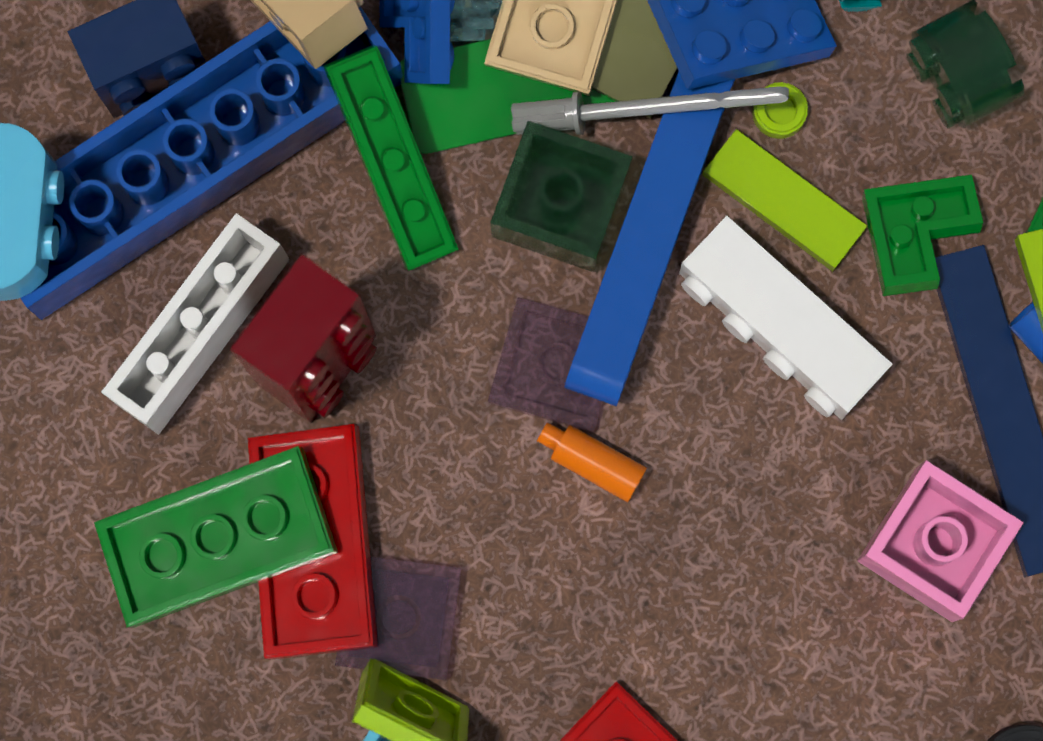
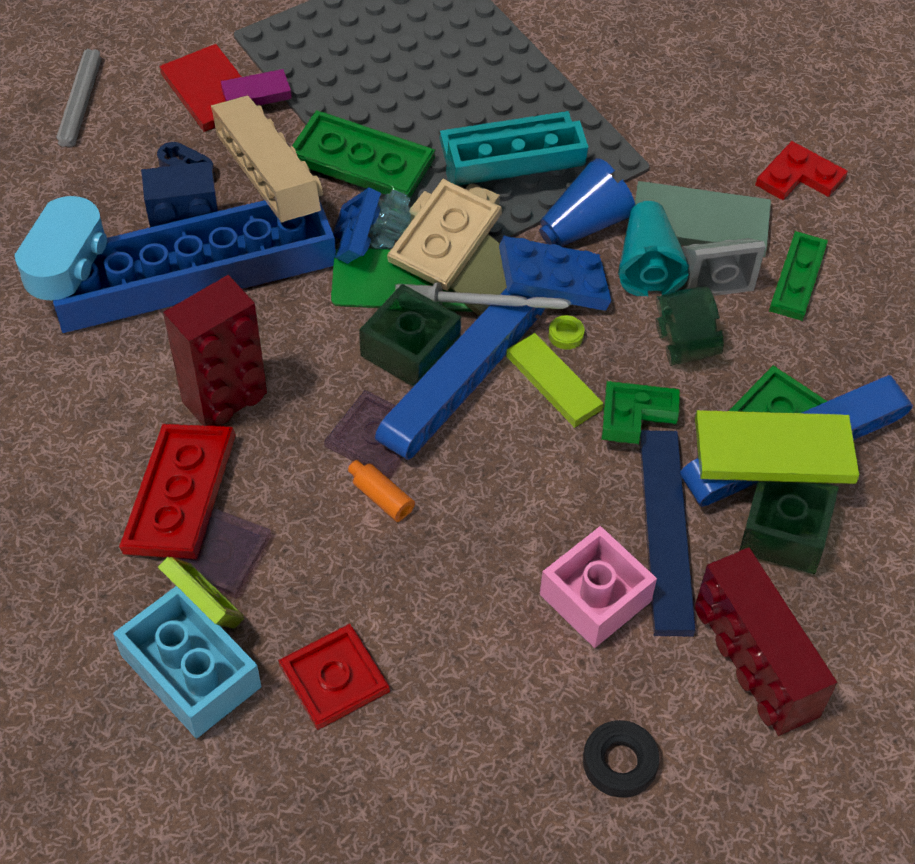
camera: 10 degrees right, 25 degrees down
green tile [94,446,338,628] -> none
white brick [101,213,290,435] -> none
green tile [323,45,459,271] -> none
white brick [679,216,892,420] -> none

